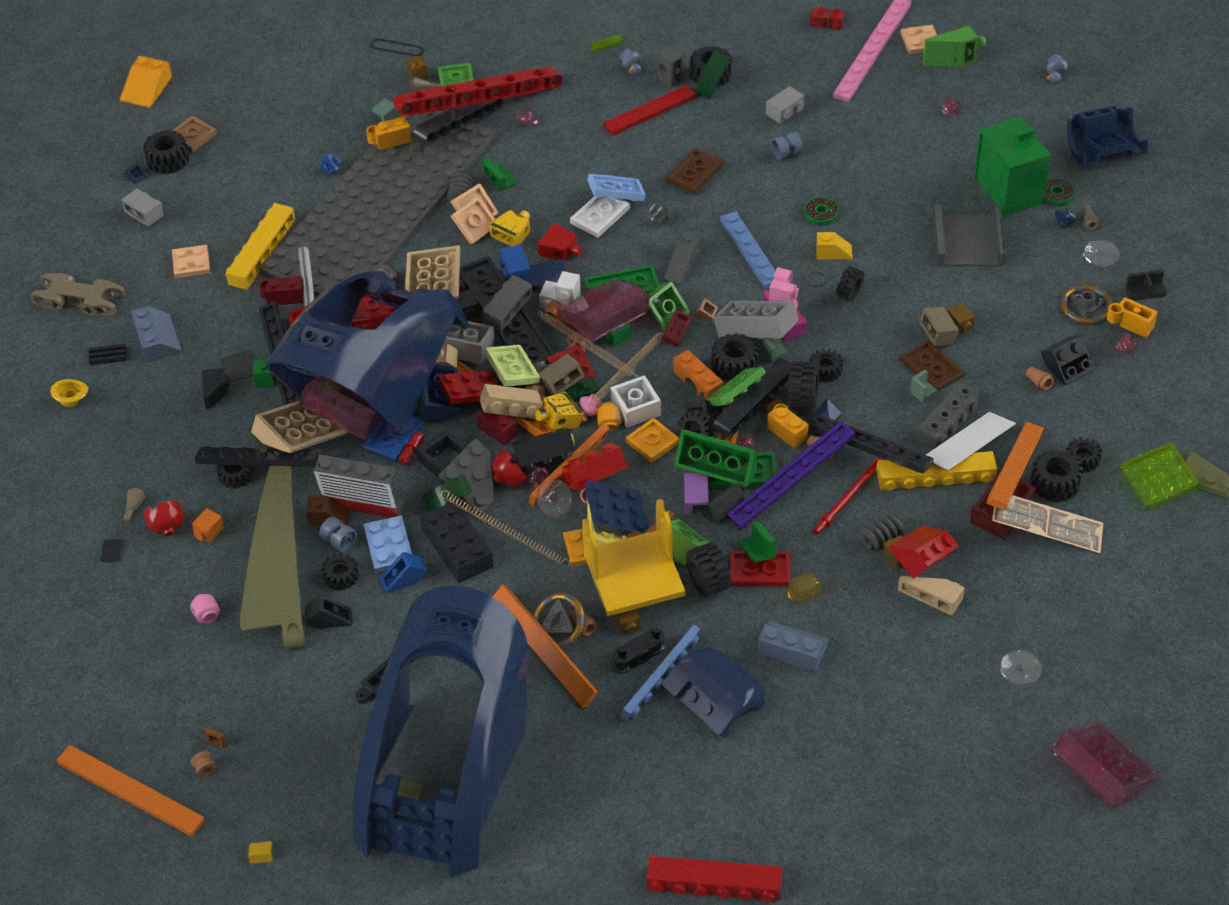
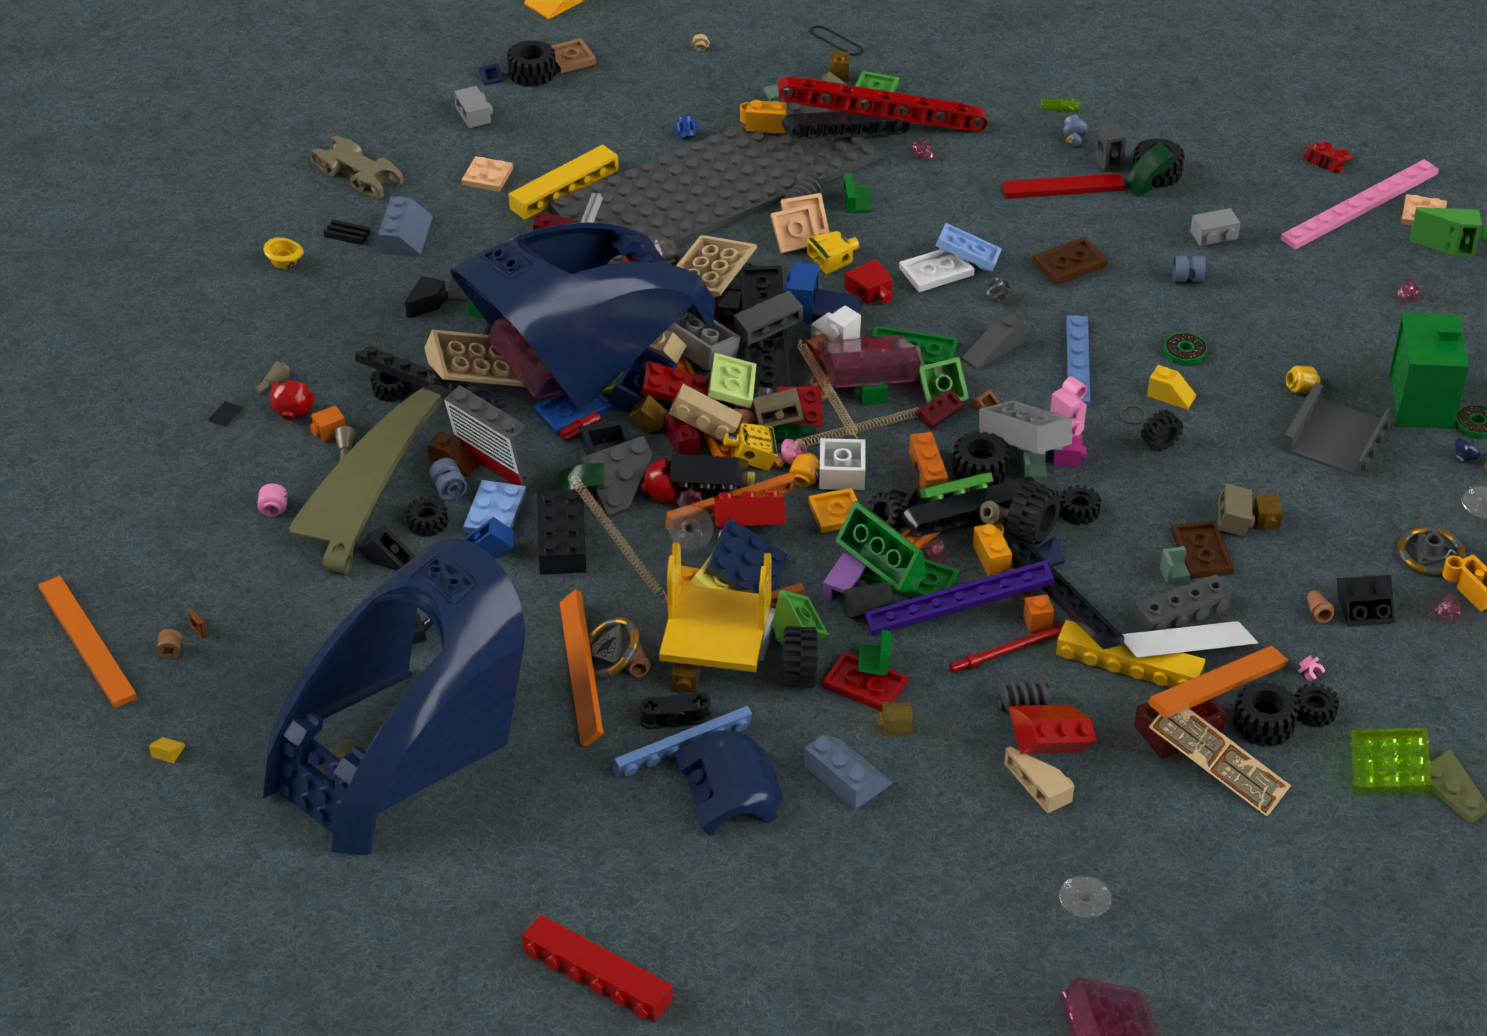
camera: 25 degrees right, 5 degrees down
none -> dark tan cone [334,425,356,461]
none -> pearl gold brick [628,395,668,434]
none -> tan plate [691,34,710,51]
none -> dark tan cone [980,501,1009,524]
none -> orange brick [1023,594,1055,633]
none -> yellow head [1286,365,1320,394]
none -> bright pink plate [1298,655,1325,682]

